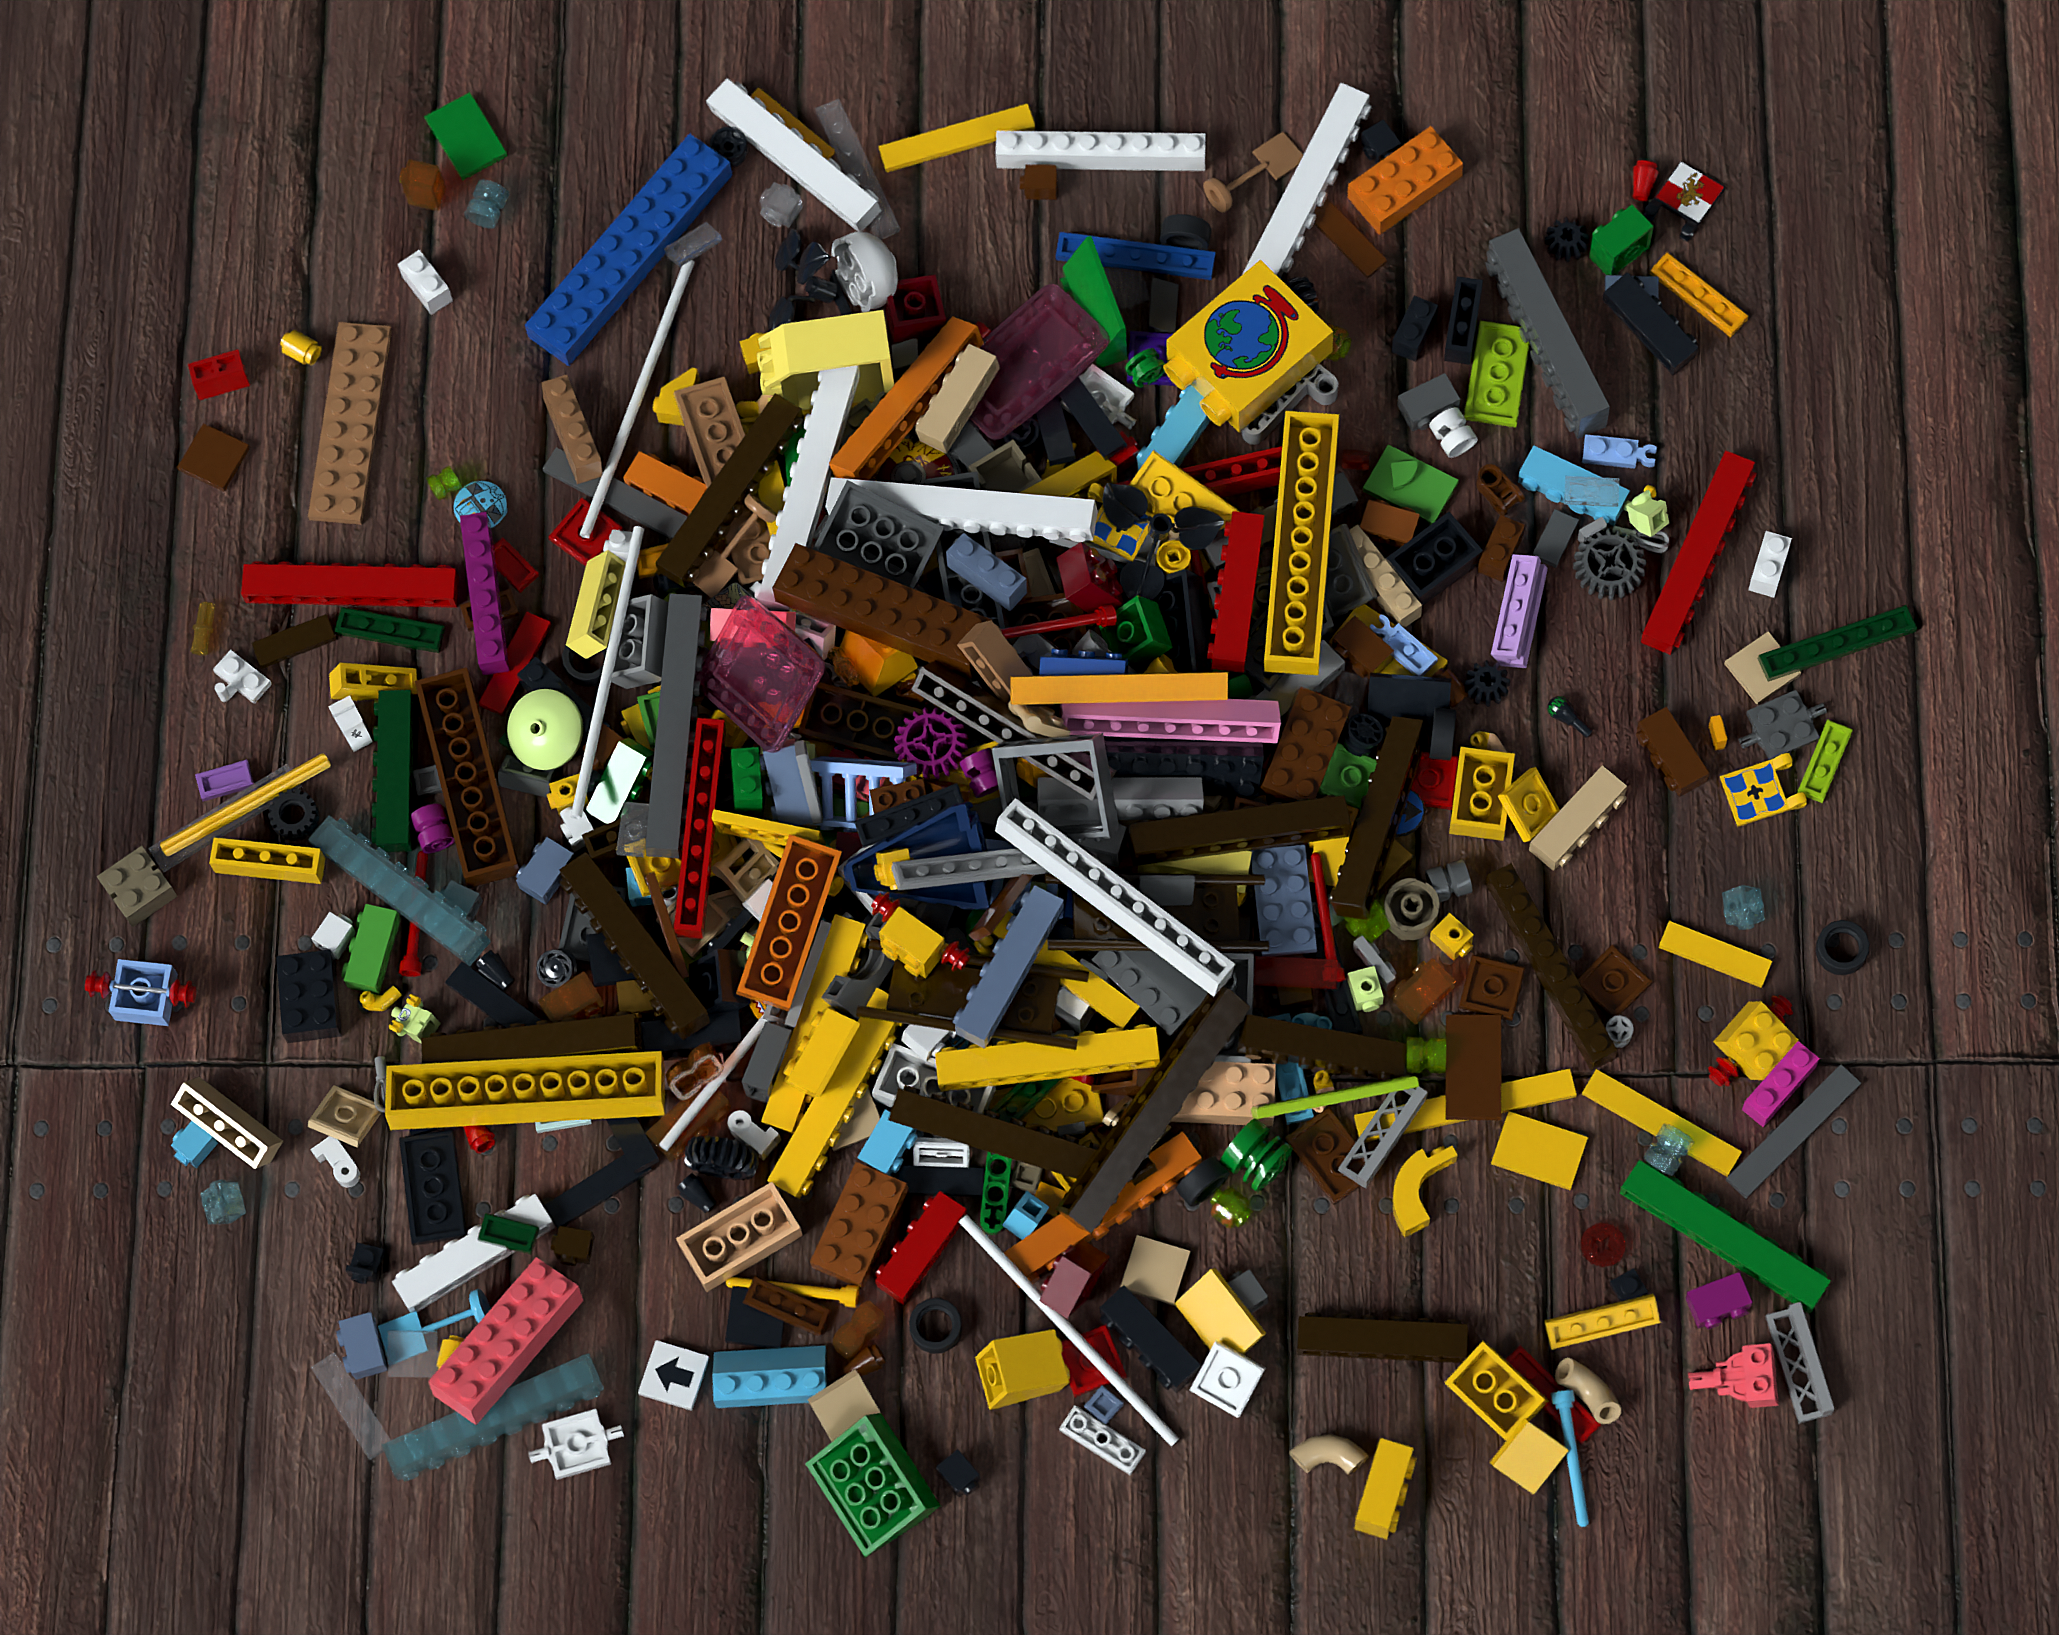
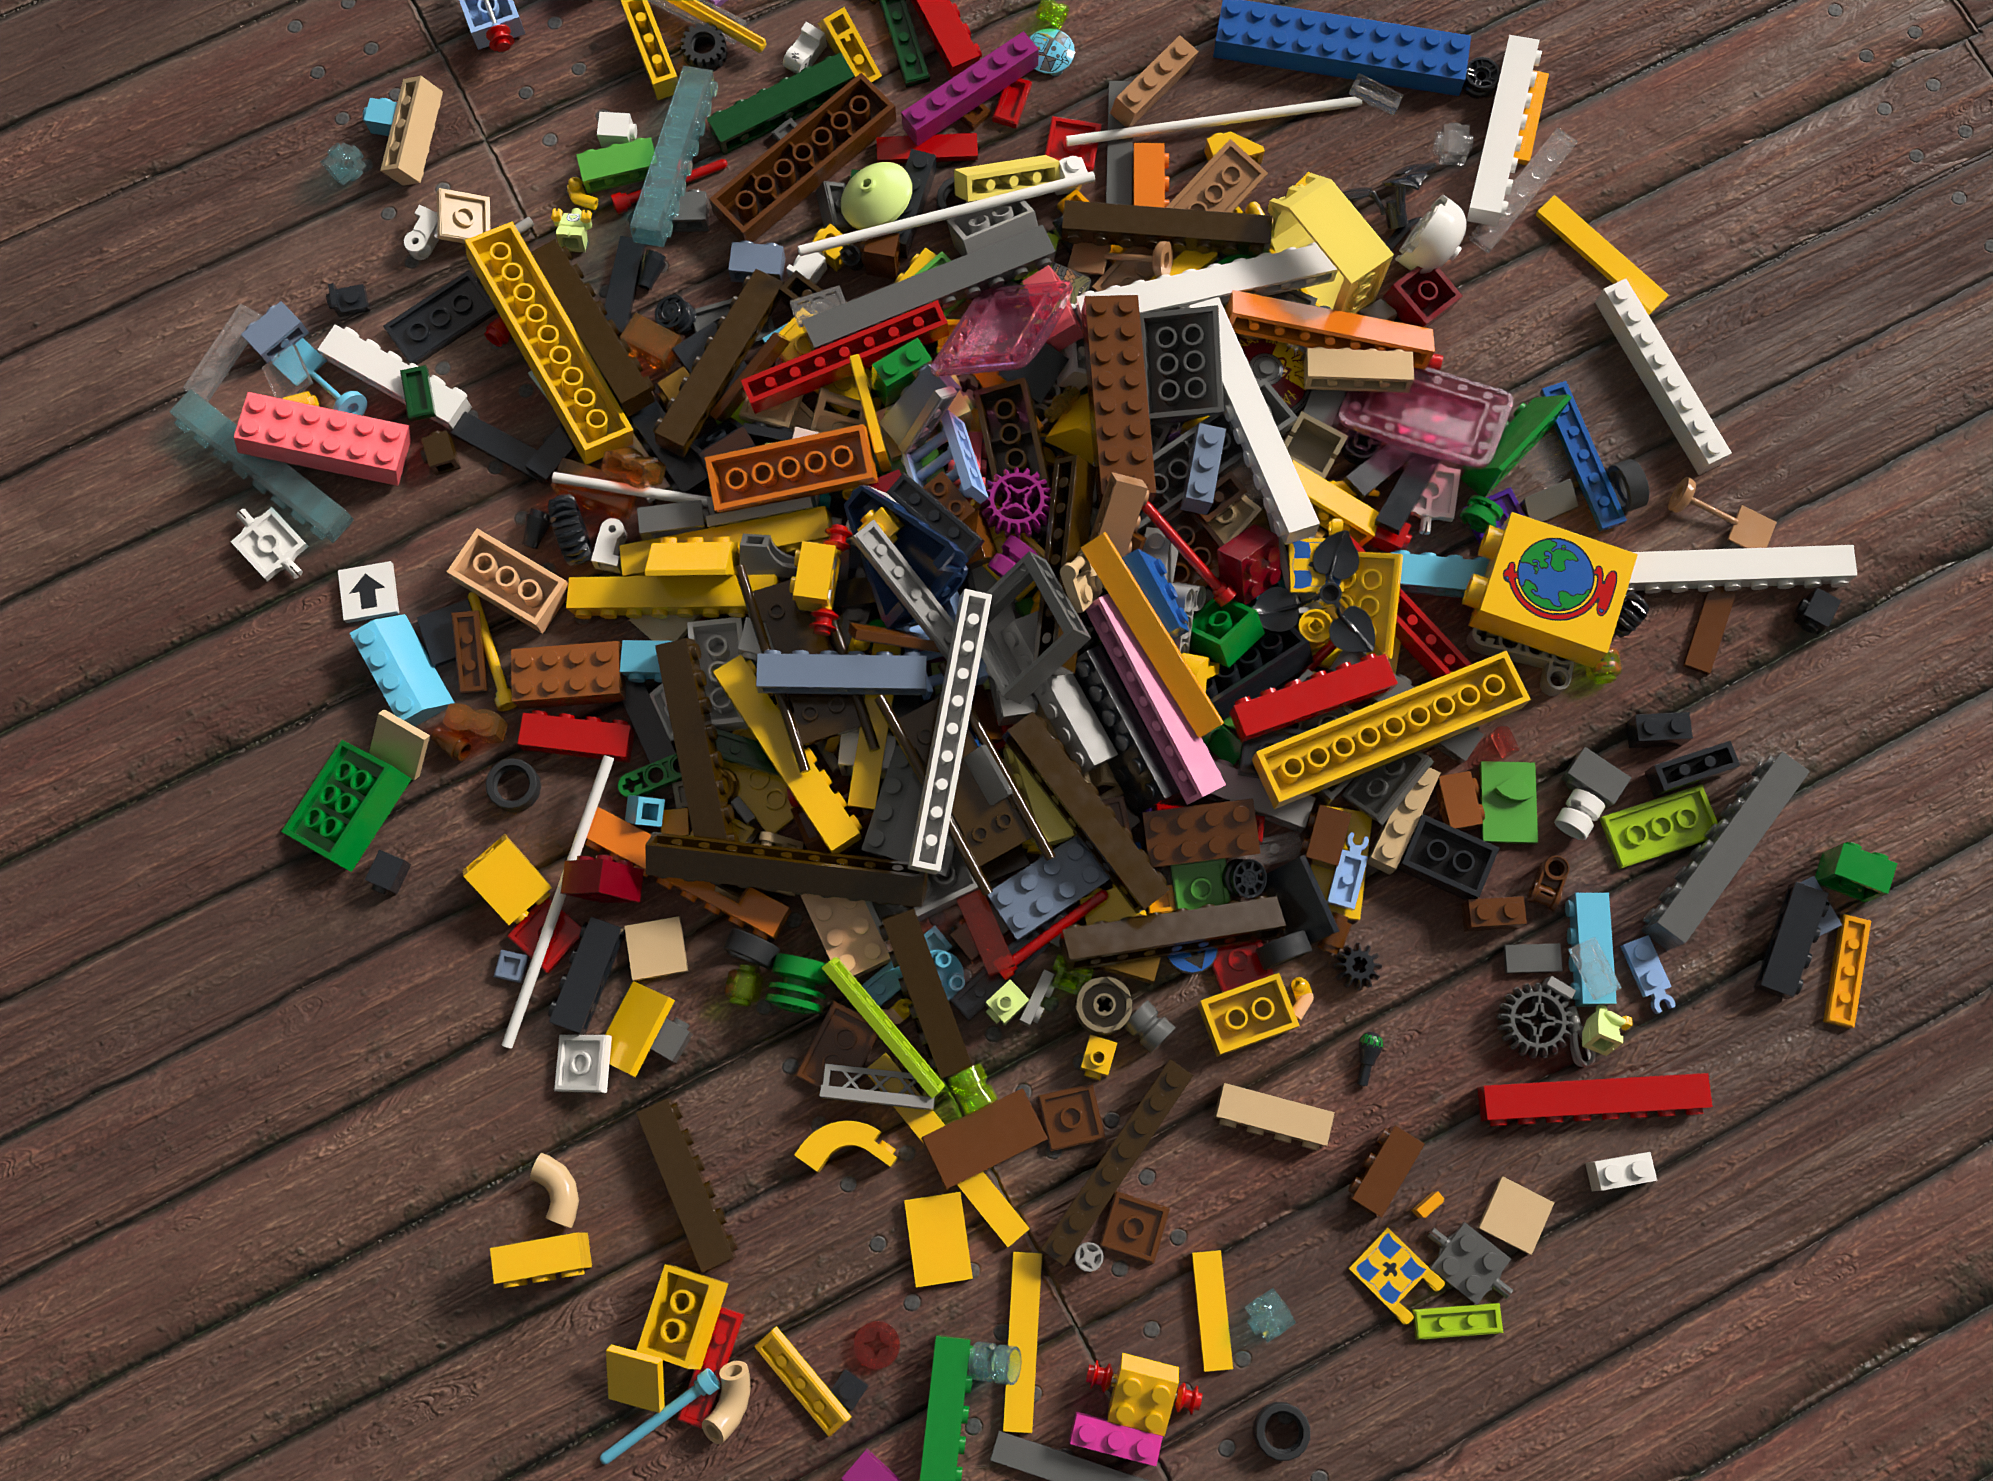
camera: 55 degrees right, 5 degrees up
black brick [276,949,342,1043] -> none
magenta wheel [410,804,455,853] -> none
brick [585,738,654,824] -> none
reddish brown brick [1020,164,1057,200] -> none
white tile [1059,1405,1146,1475] -> none
orange brick [1347,126,1463,235] -> none
clear orange brick [1392,958,1456,1025] -> none
lavender brick [1491,554,1548,668] -> none
yellow tile [1498,767,1560,842] -> none
black gear [1544,216,1590,263] -> none
red cone [1632,160,1659,201] -> none
flag [1644,161,1725,242] -> none
dark green tile [1757,605,1917,682] -> none

